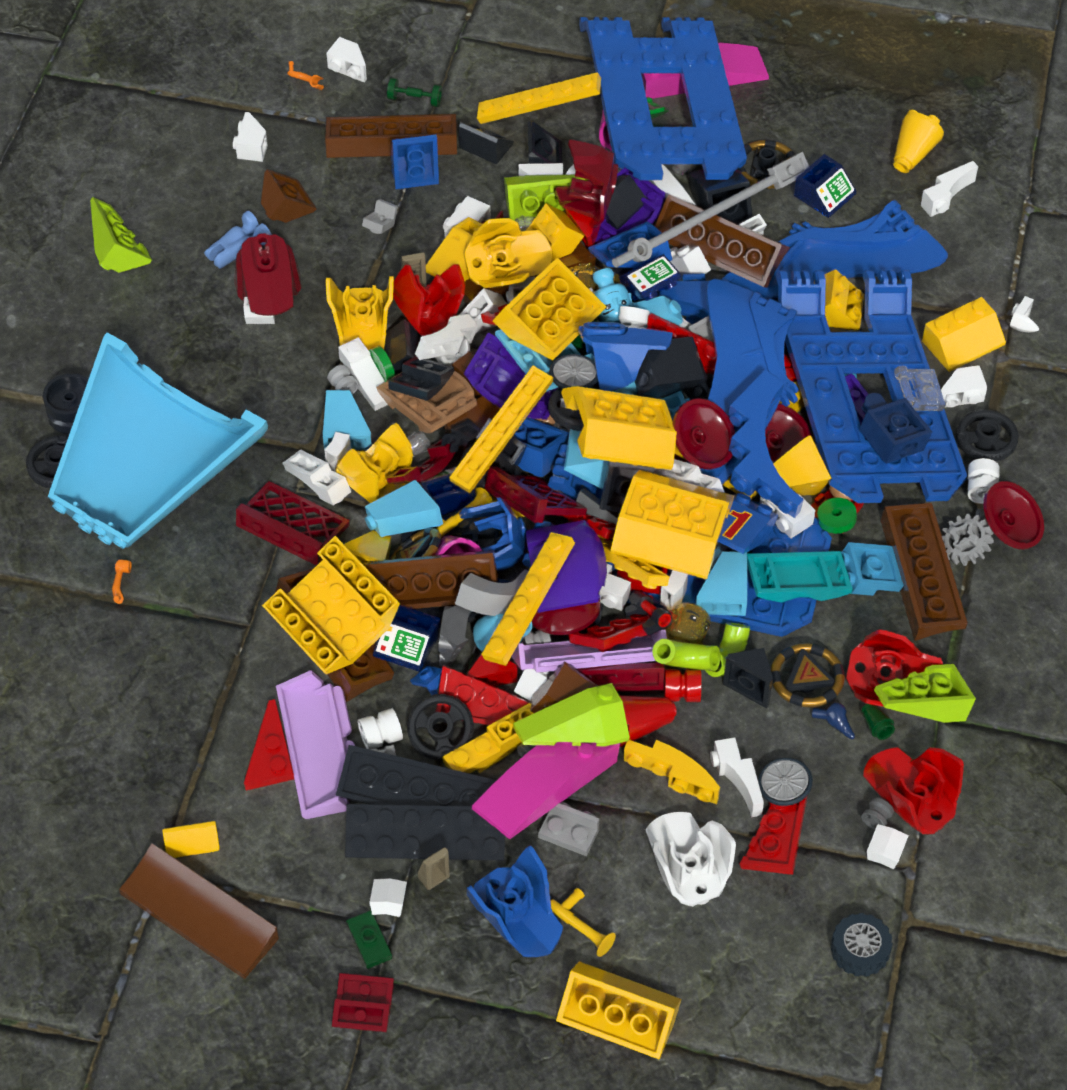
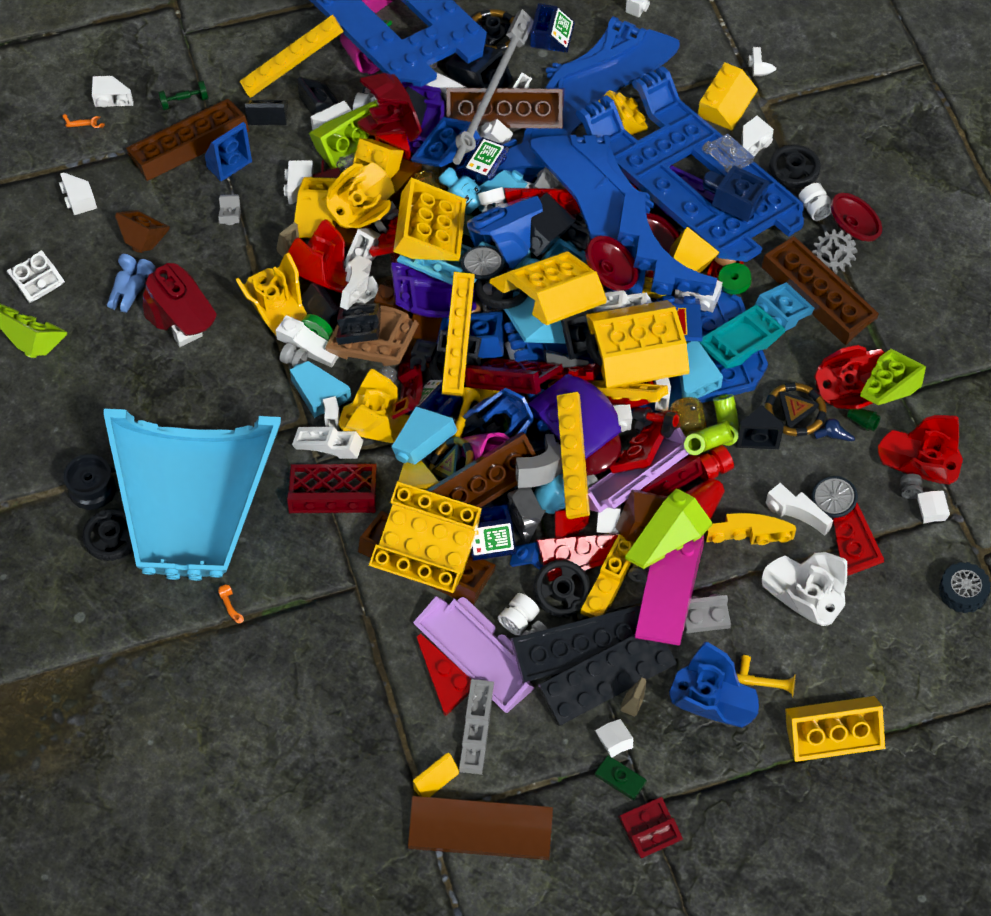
camera: 30 degrees left, 5 degrees up
none -> white slope [7,250,65,303]
none -> light grey slope [459,679,494,775]

